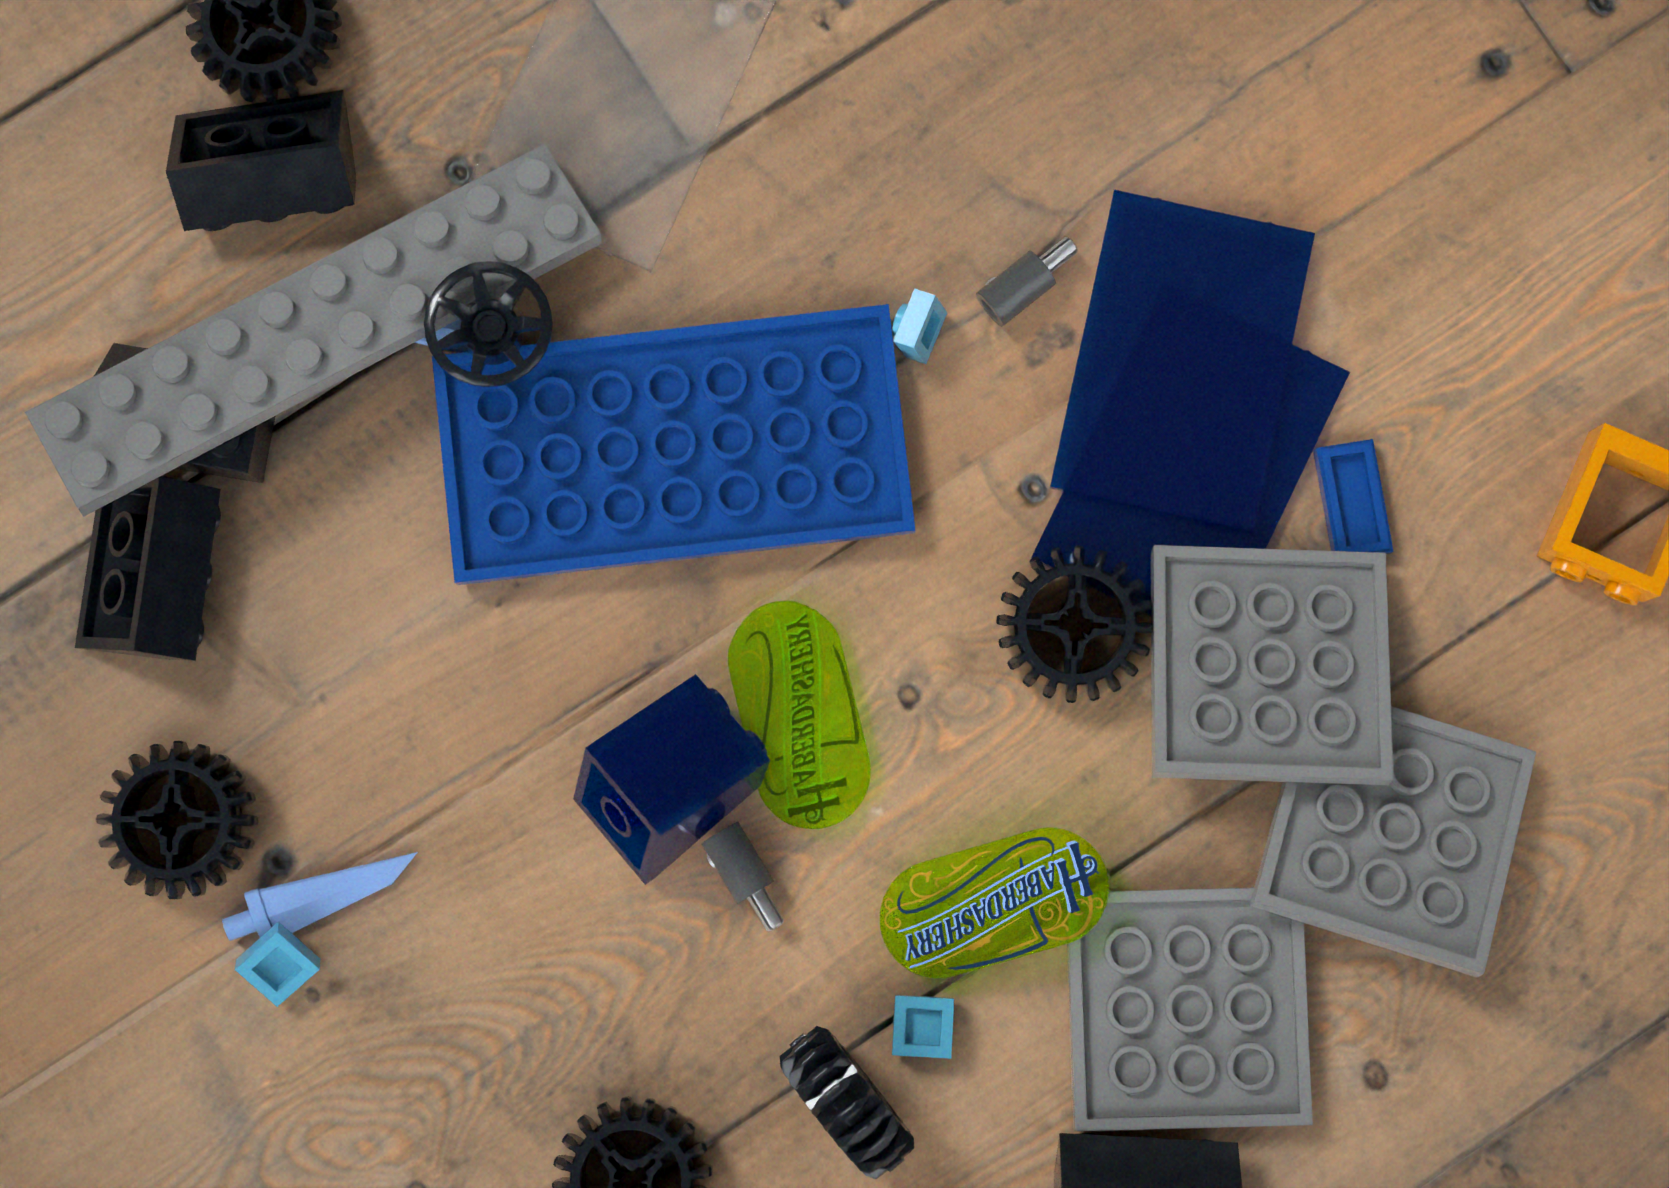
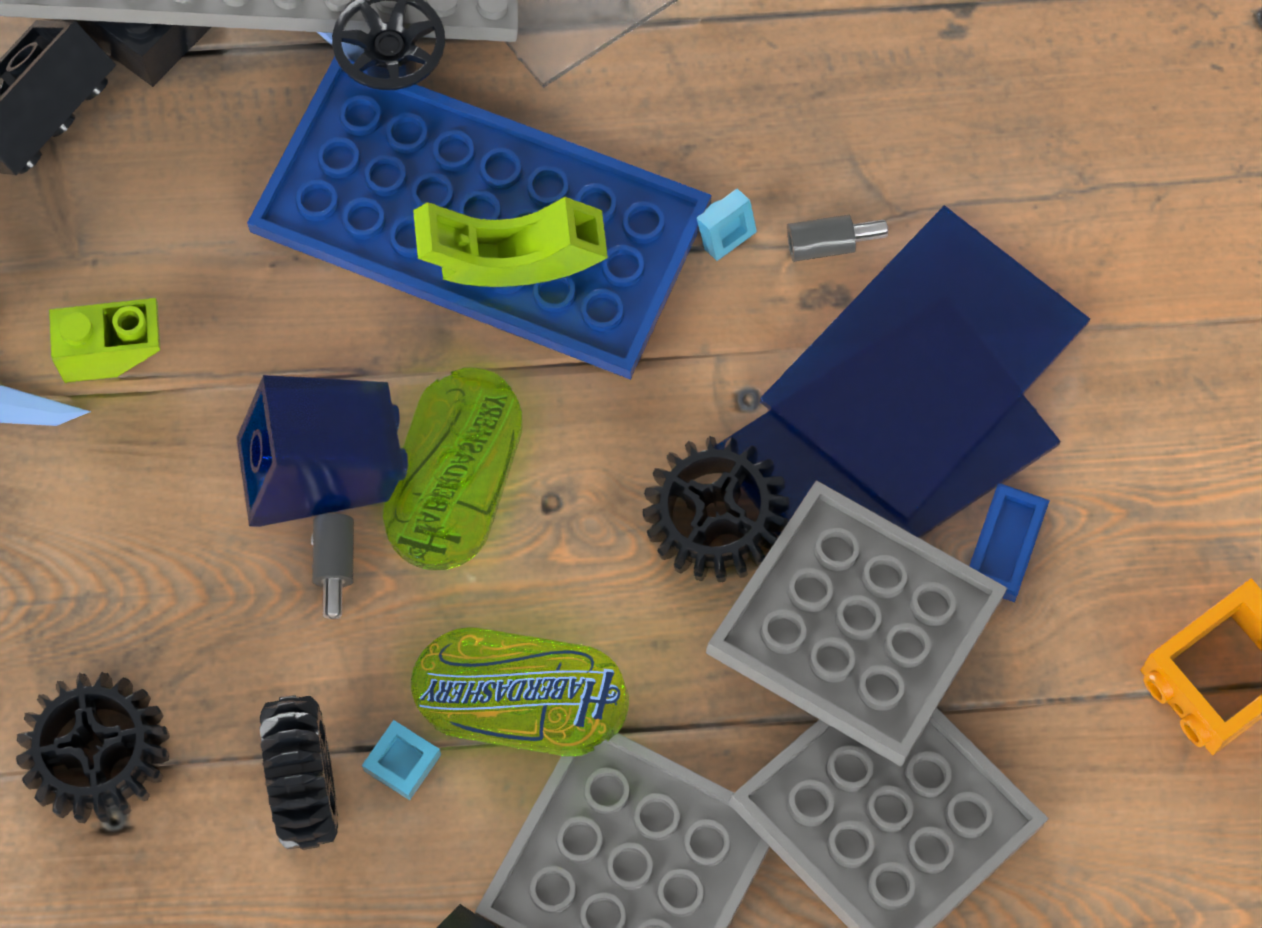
camera: 30 degrees right, 15 degrees down
none -> lime slope [49,298,160,383]
none -> lime arch [413,197,608,287]

